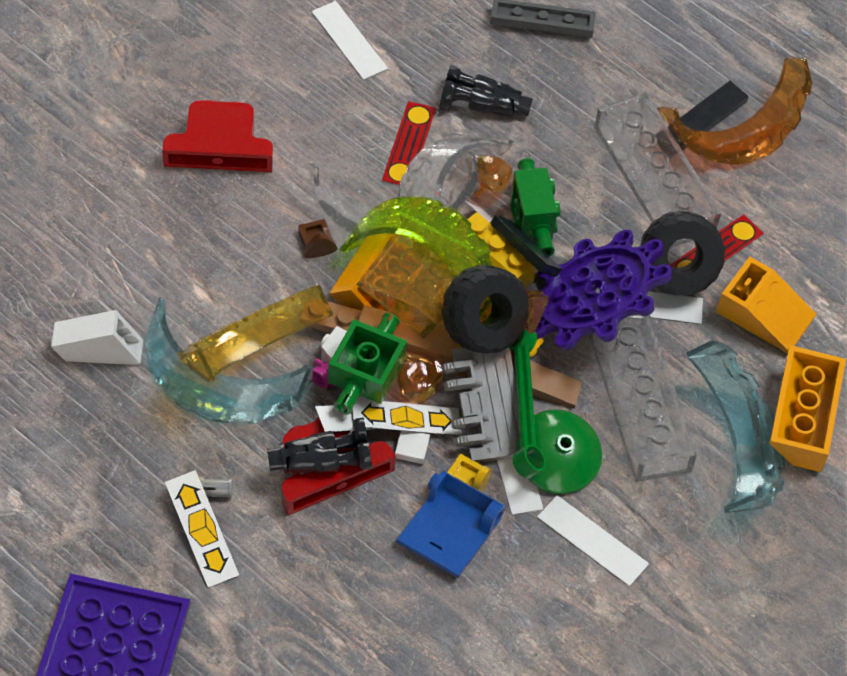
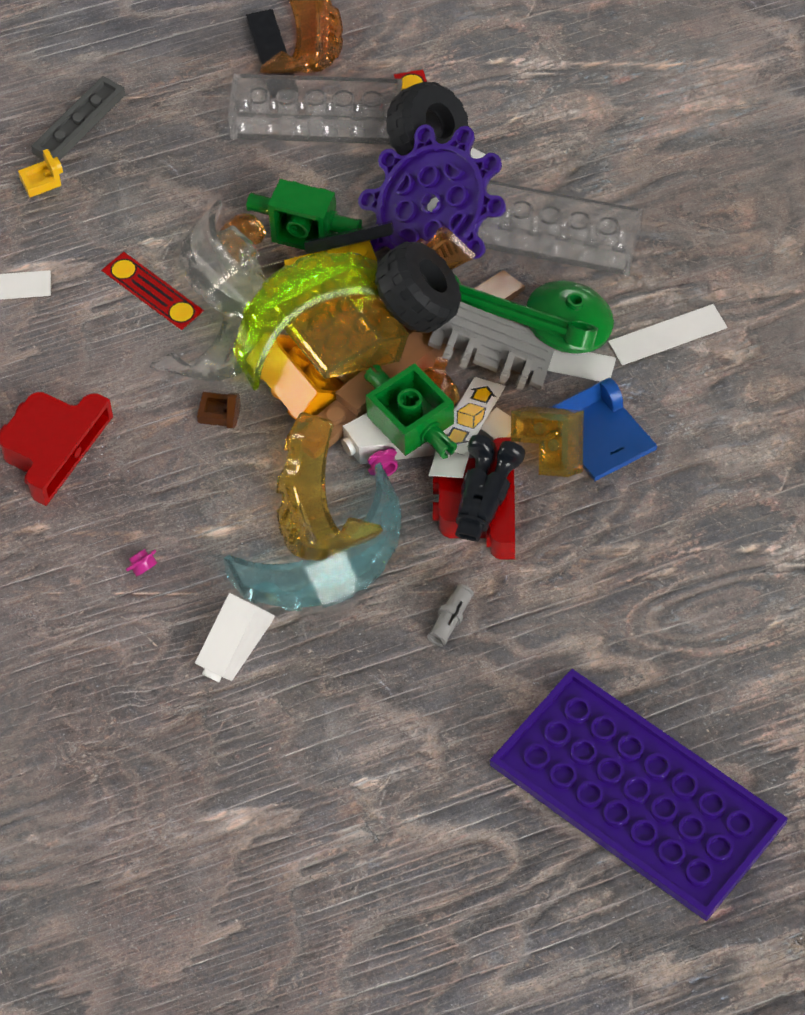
camera: 55 degrees left, 0 degrees up
sticker [165,470,239,588] -> none
black piece [439,65,533,117] -> none
yellow tile [447,453,492,492] -> none
clear light blue windscreen [687,340,785,513] -> none
light orange slope [716,256,817,353] -> none
light orange slope [769,345,846,472] -> none
none -> yellow bracket [18,149,63,197]
none -> dark pink plate [126,549,158,577]
none -> clear yellow brick [511,406,584,477]

